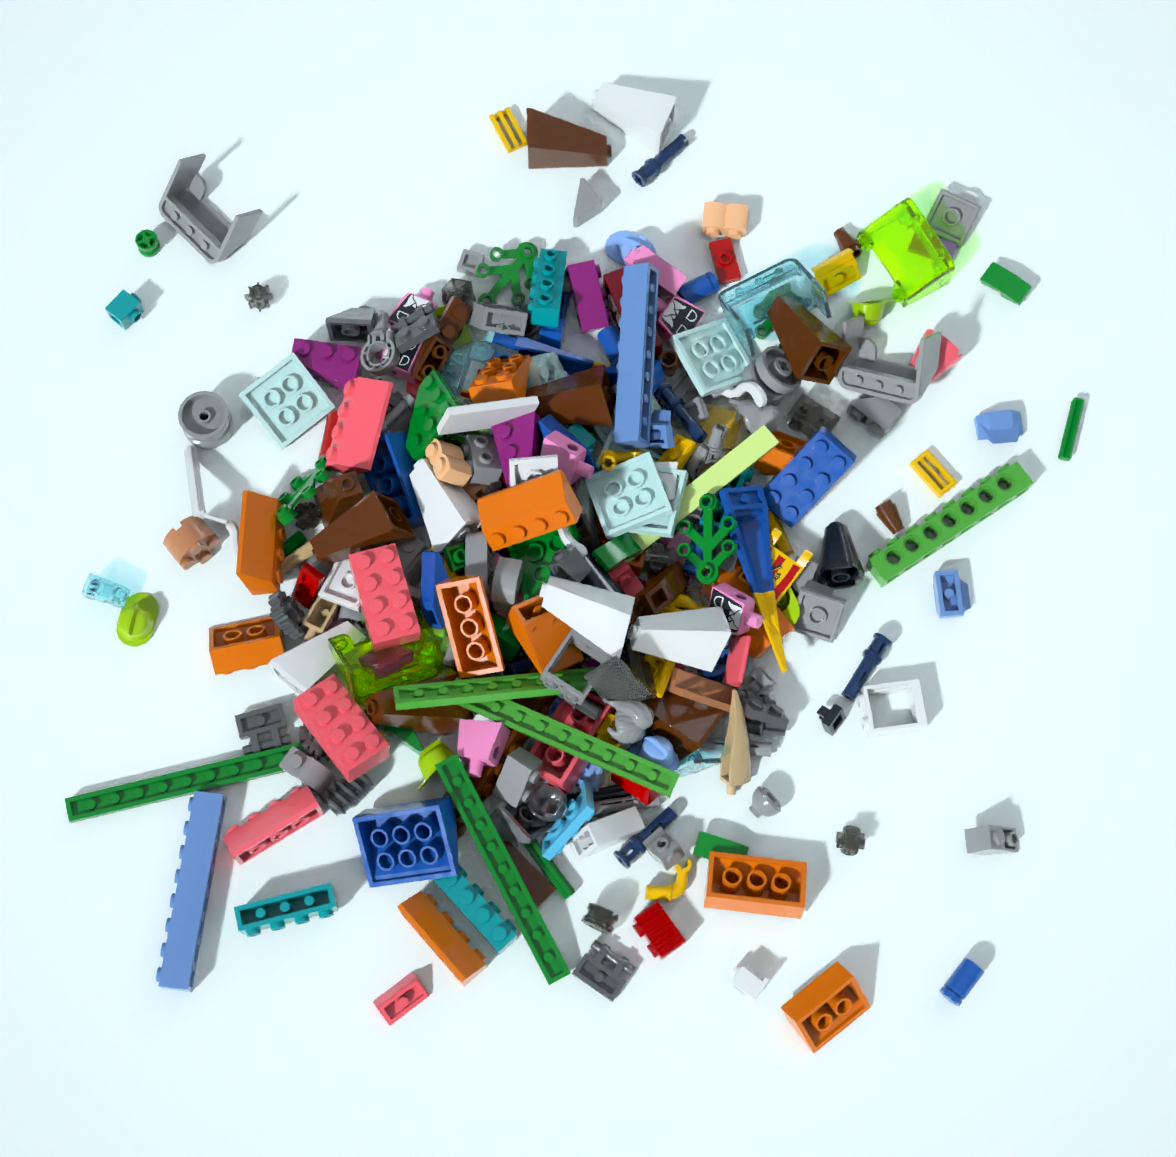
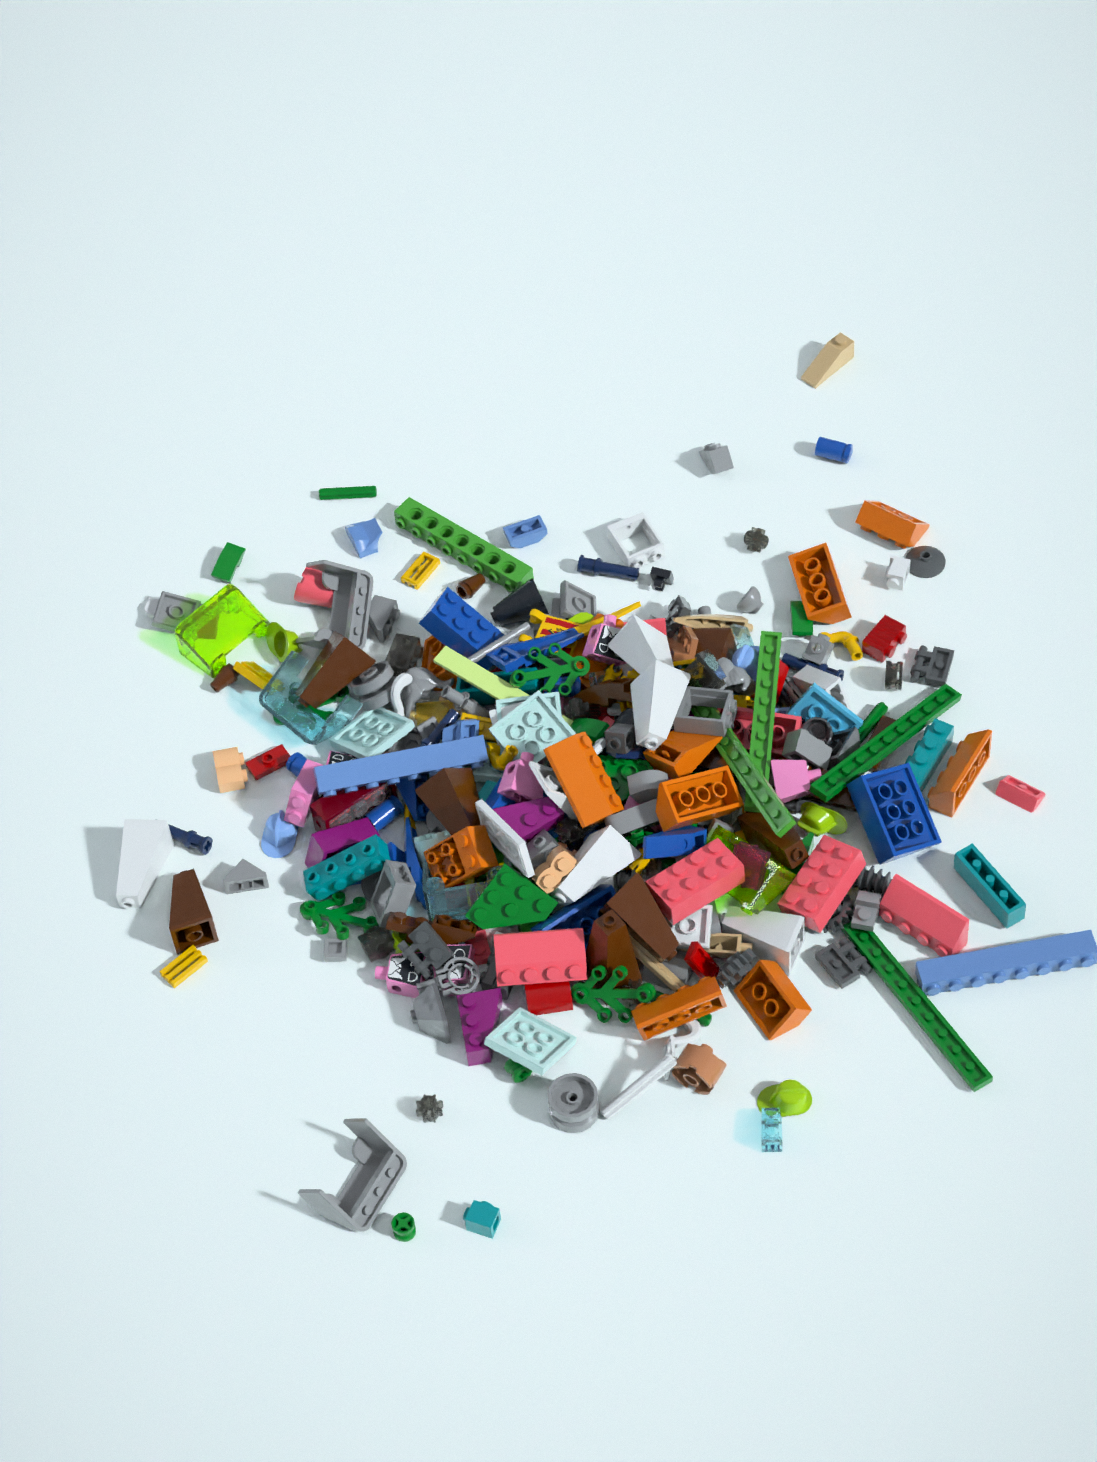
camera: 100 degrees left, 20 degrees down
none -> light grey bar [467,622,531,663]
none -> tan slope [801,332,855,389]
none -> dark grey dish [905,546,946,578]

